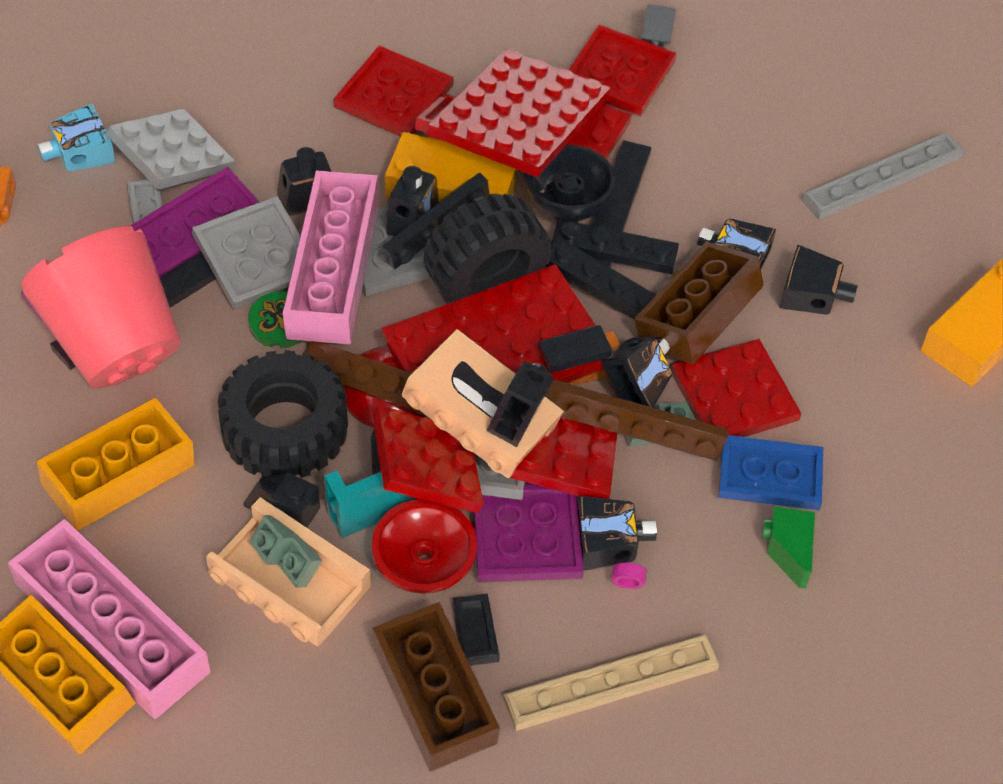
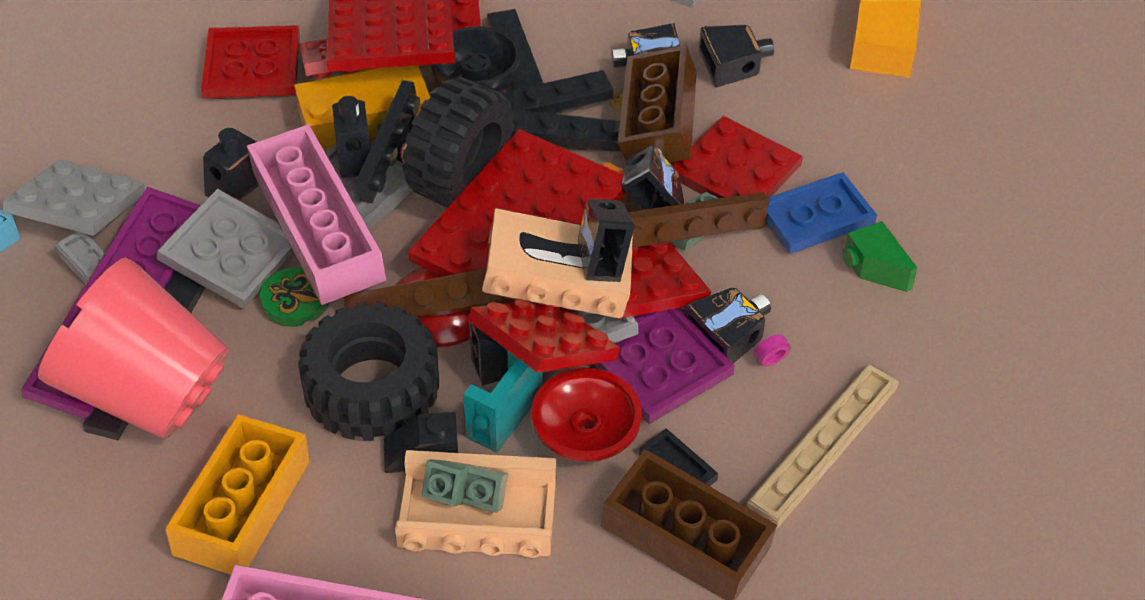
camera: 30 degrees left, 5 degrees down
black tile [538,325,612,373] -> none

